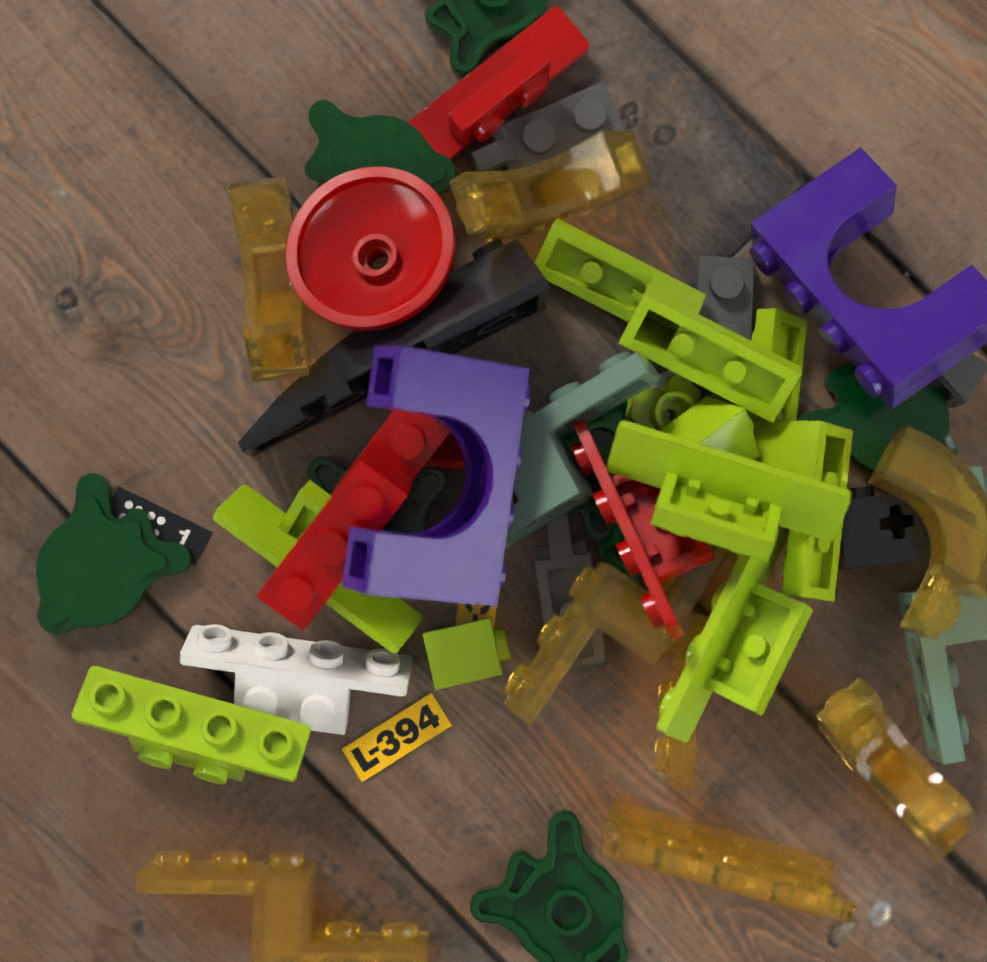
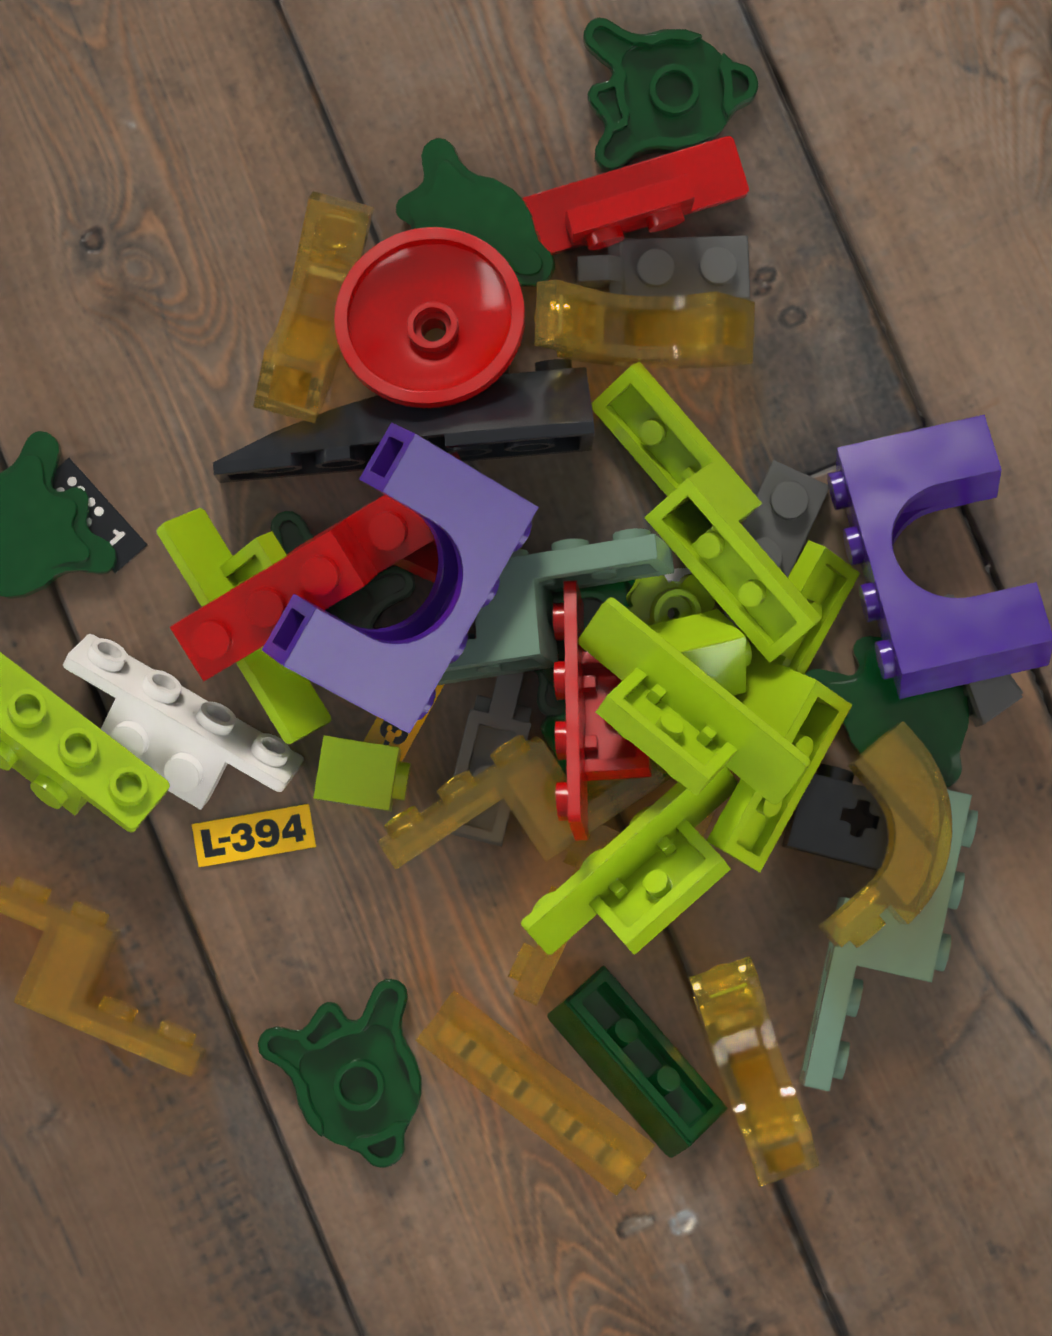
camera: 20 degrees right, 0 degrees up
none -> dark green slope [547,965,728,1158]

